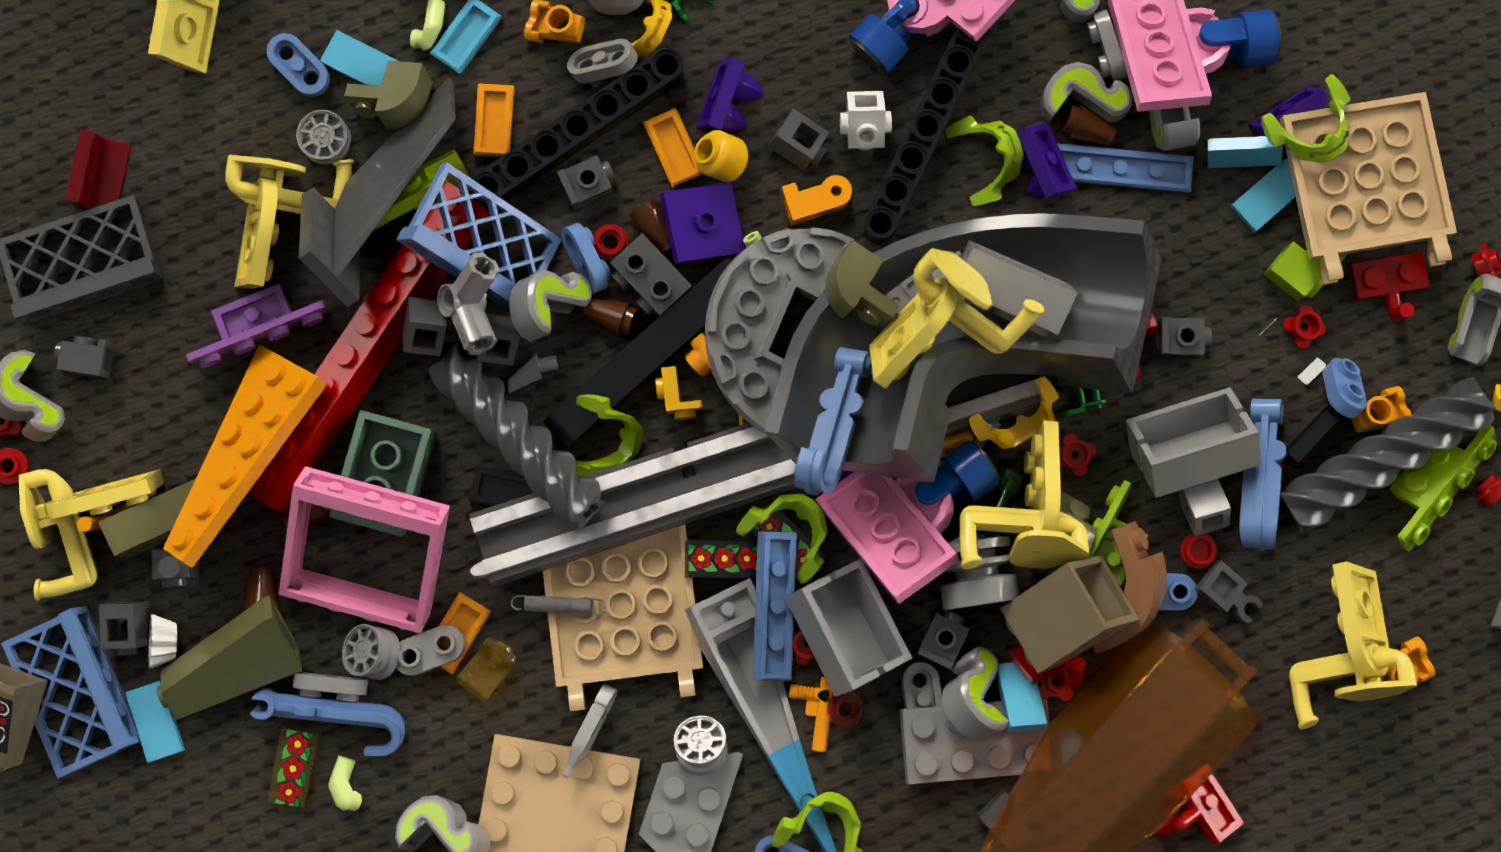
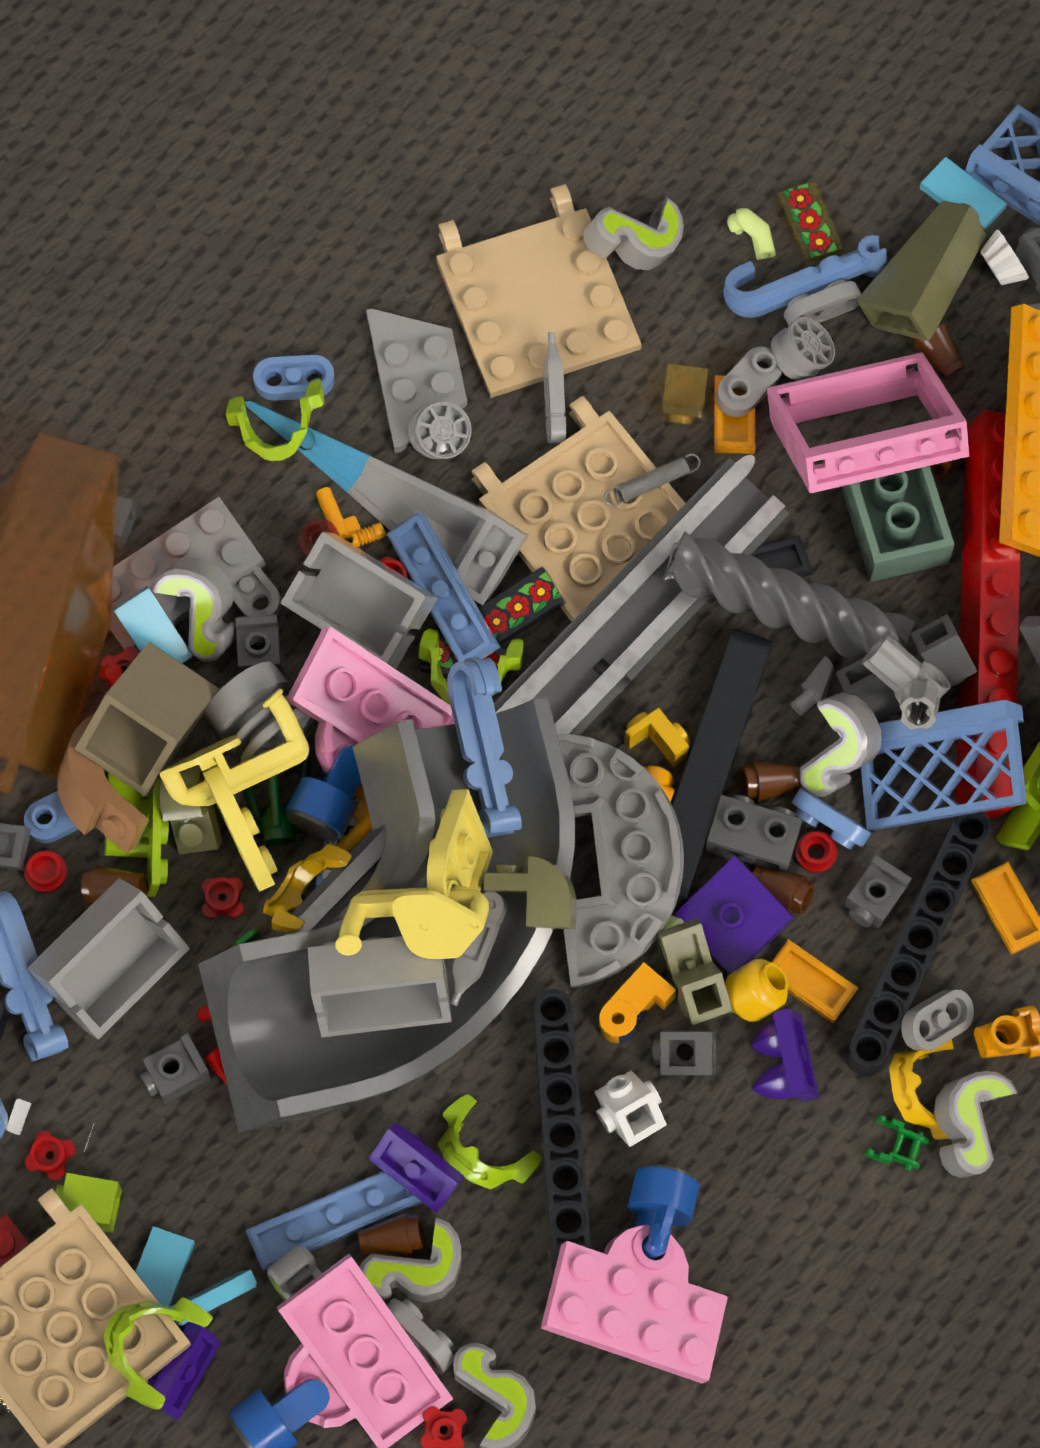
camera: 150 degrees right, 15 degrees down
lime helmet [576,394,643,476] -> none
light grey brick [1179,479,1231,537] -> none
none -> reddish brown cone [81,866,148,904]
none -> olive brick [657,918,733,1025]

